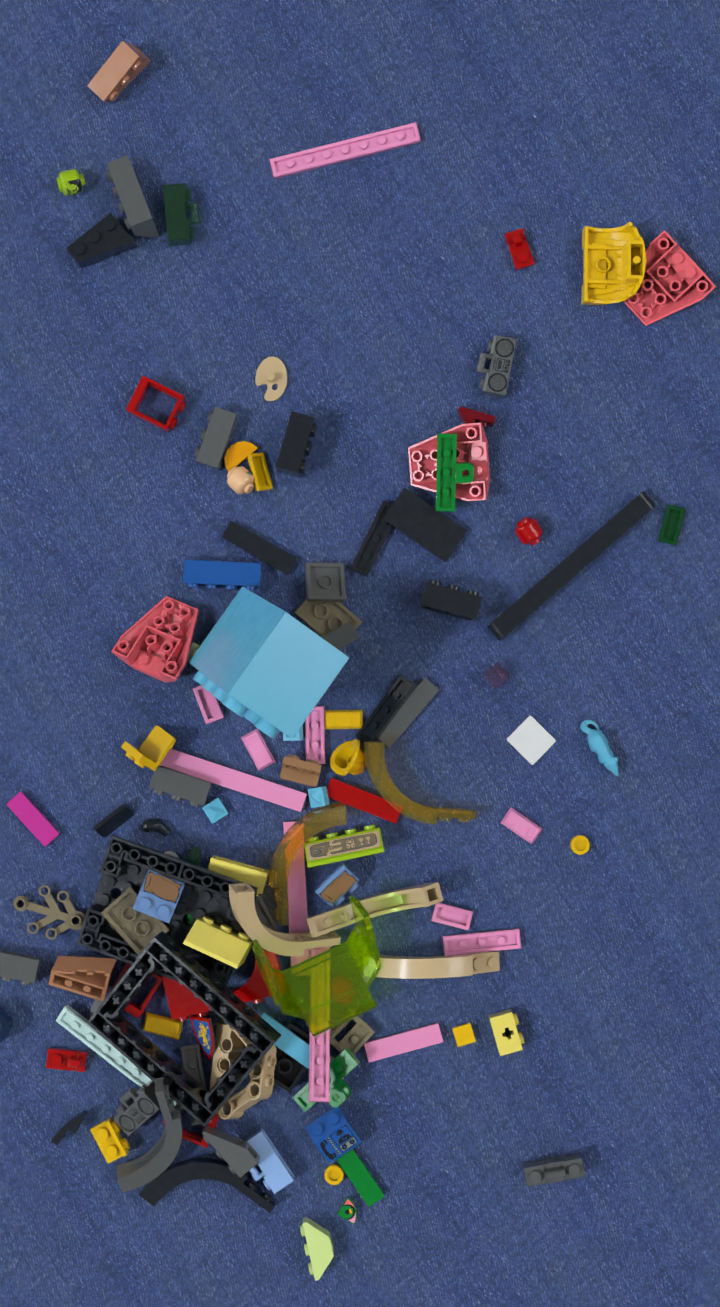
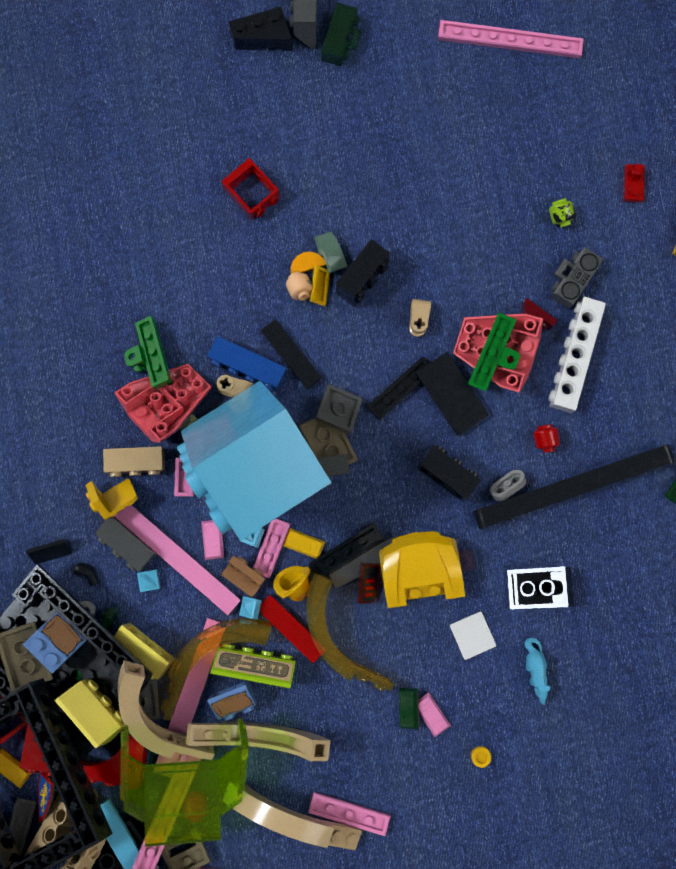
camera: 20 degrees right, 5 degrees down
dark grey brick [194,407,238,471] -> none
tan piece [255,356,287,402] -> none
bright pink tile [431,903,473,930] -> none
none -> tan brick [103,446,165,477]
none -> green plate [124,316,172,390]
none -> tan piece [217,375,254,398]
none -> sand green slope [314,231,348,273]
none -> slope [357,562,380,604]
none -> yellow piece [379,531,465,608]
none -> dark green tile [399,688,419,730]
none -> tan piece [409,299,431,337]
none -> light grey plate [490,470,526,501]
none -> slope [507,567,574,609]
none -> white brick [548,297,606,413]
none -> lime head [549,198,576,228]

